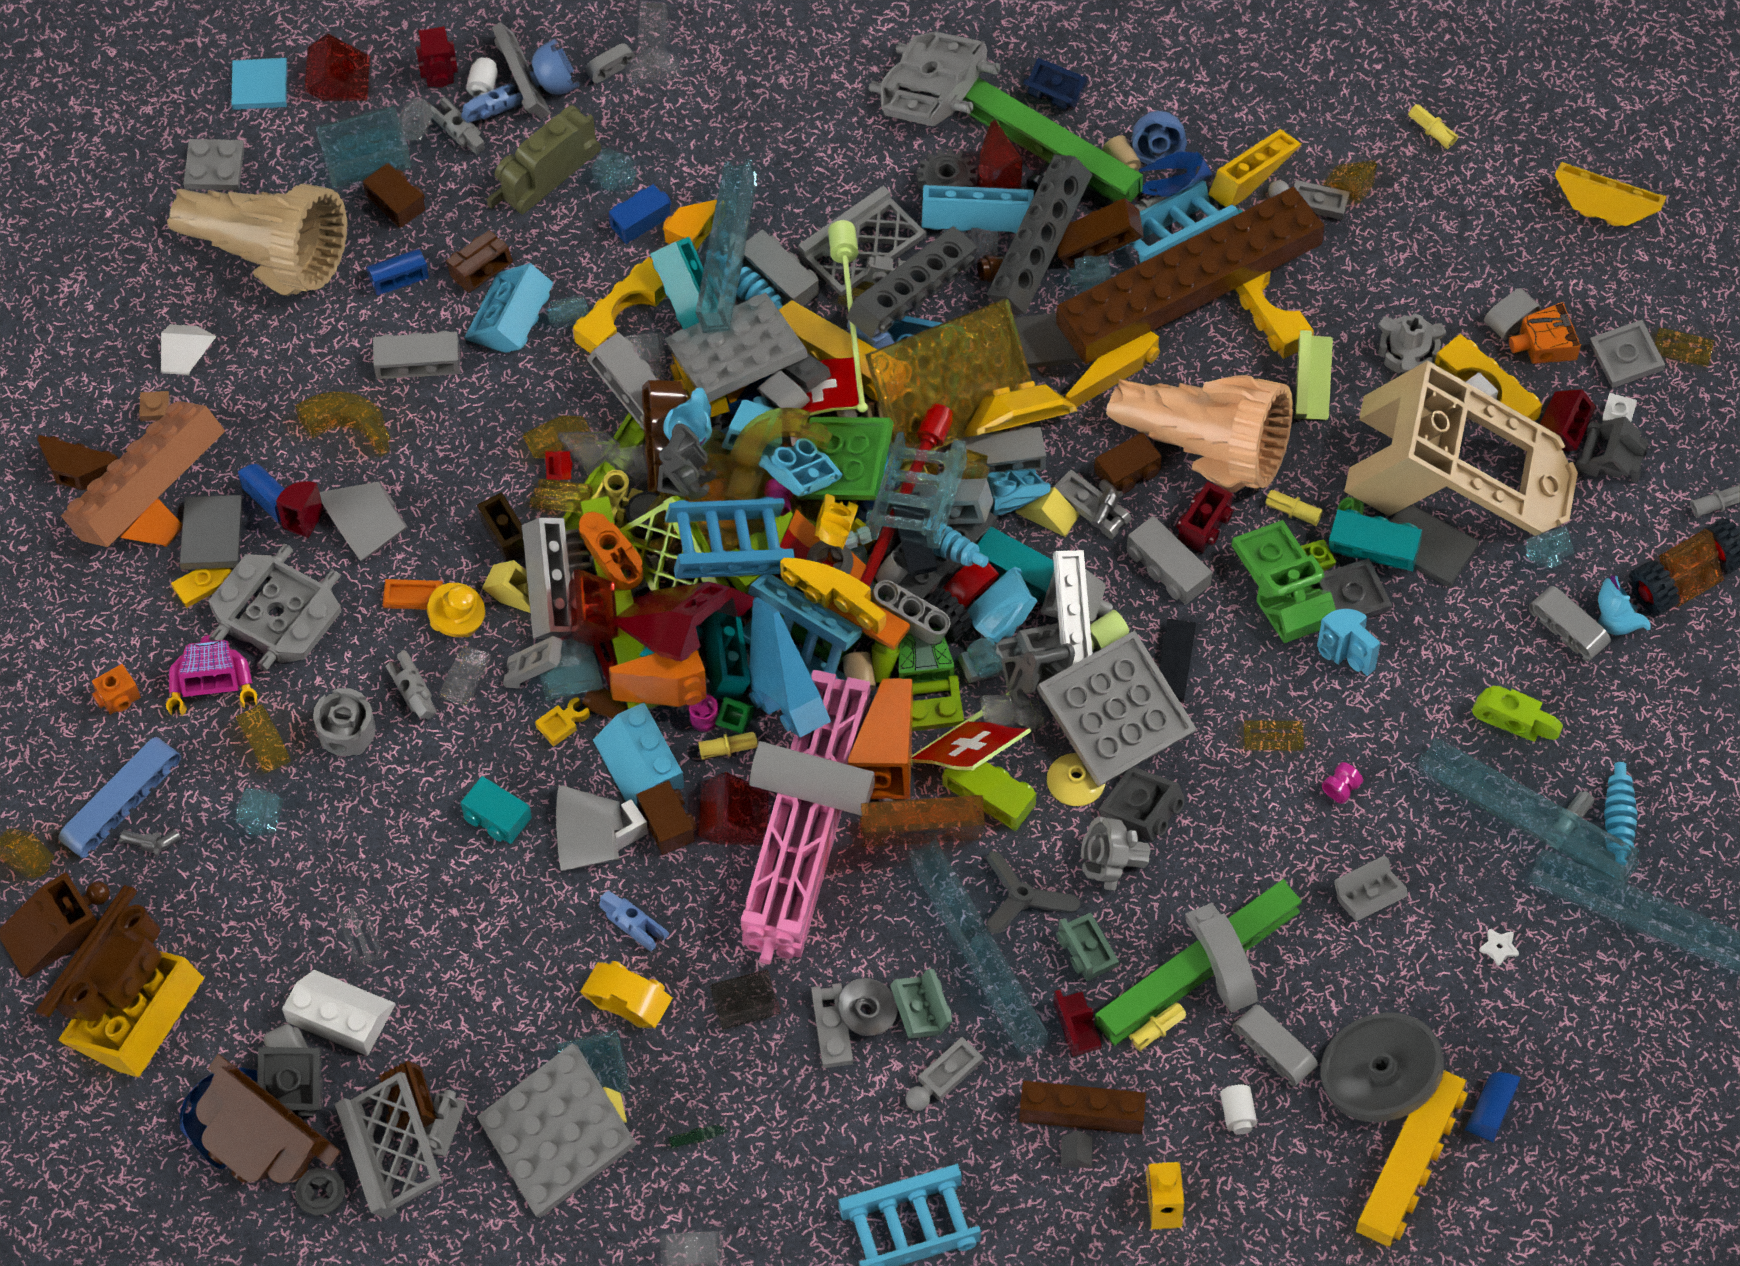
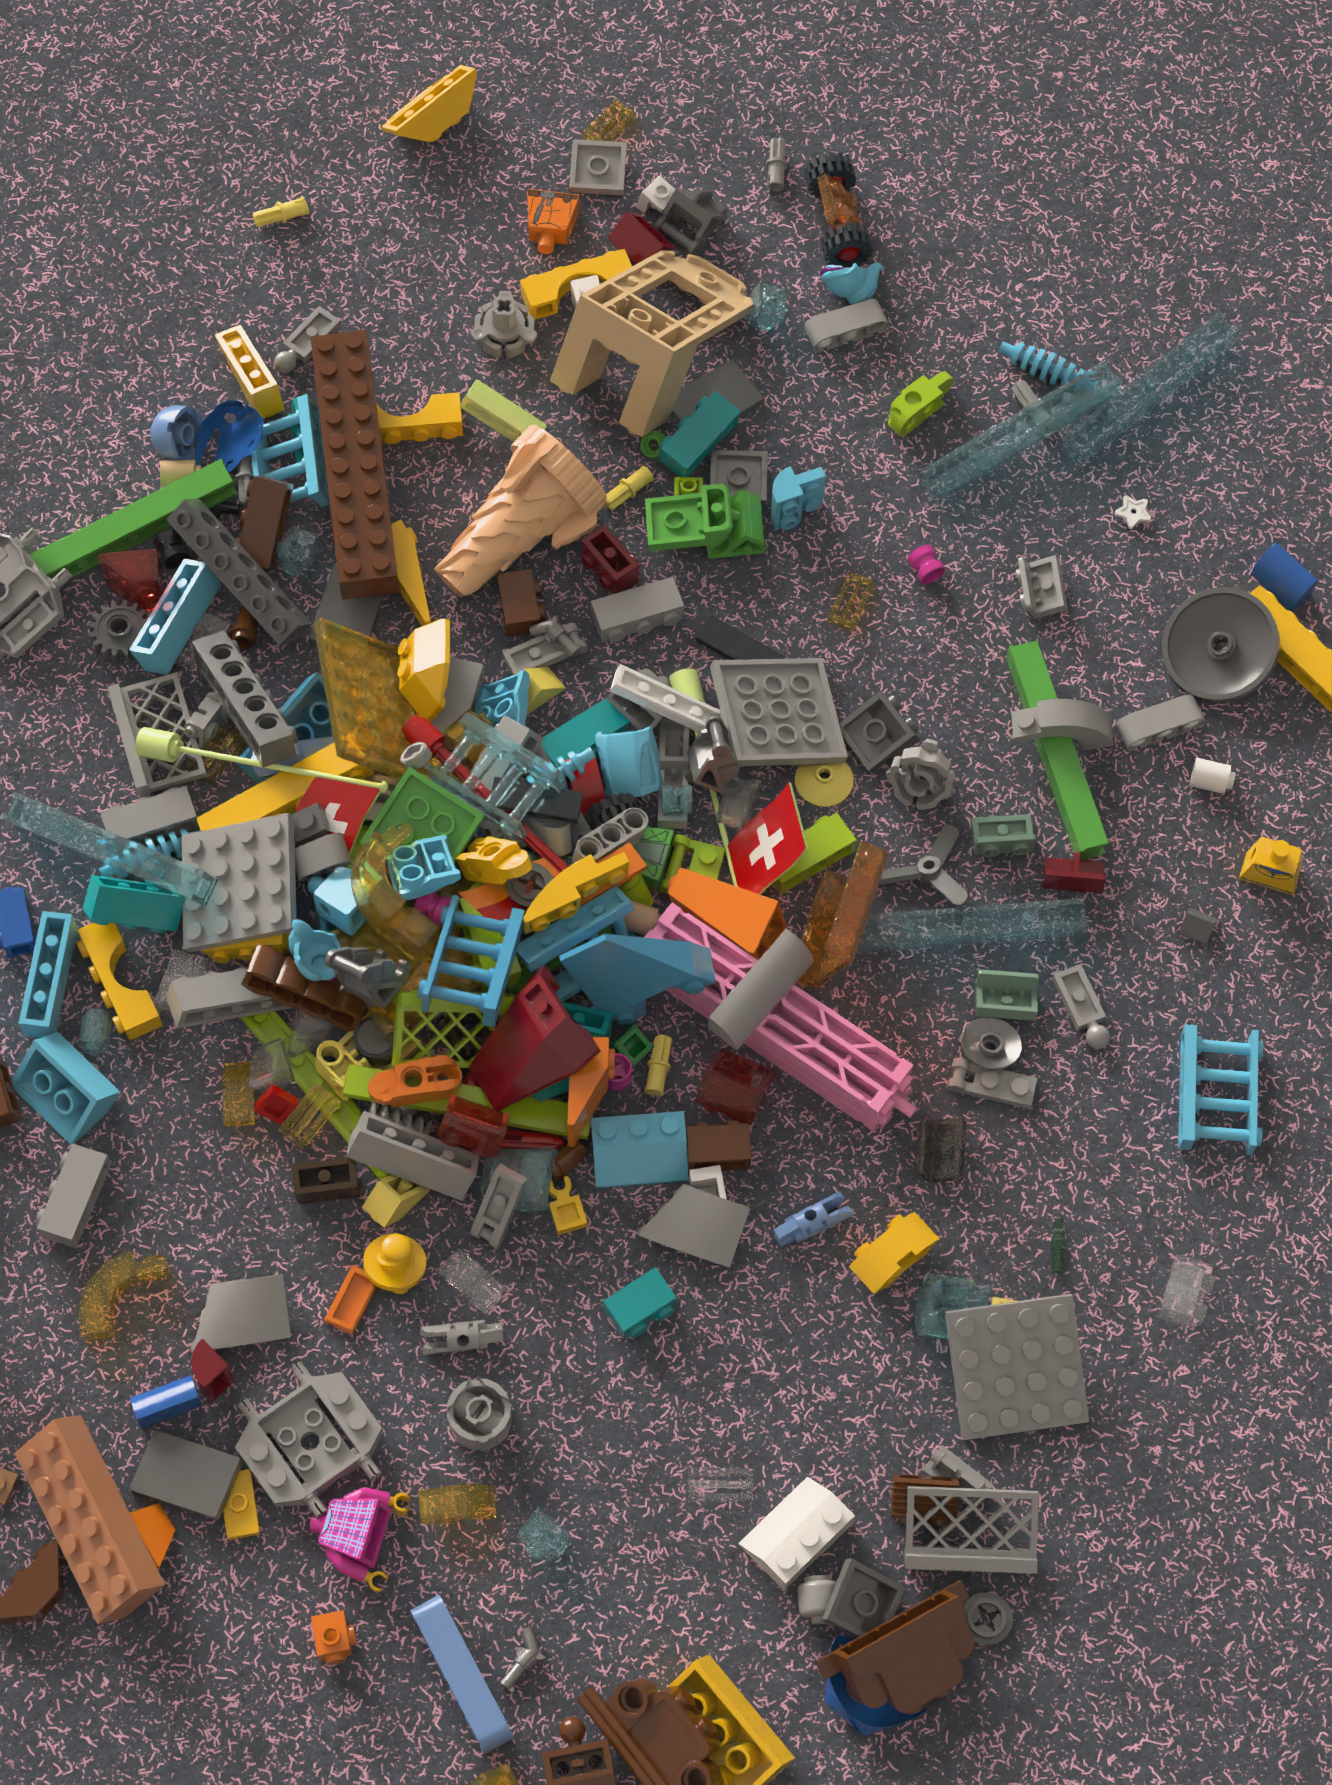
camera: 70 degrees left, 5 degrees up
light orange slope [663,199,722,251] -> none
reddish brown brick [1019,1080,1146,1134] -> none
dark blue bracket [1022,58,1088,110] -> none
light yellow axle [1129,1003,1186,1052] -> none
clear yellow slope [1323,160,1377,204] -> none
light grey beam [1484,288,1541,340] -> none
none -> medium azure brick [18,911,78,1038]
none -> light grey tile [401,742,432,770]

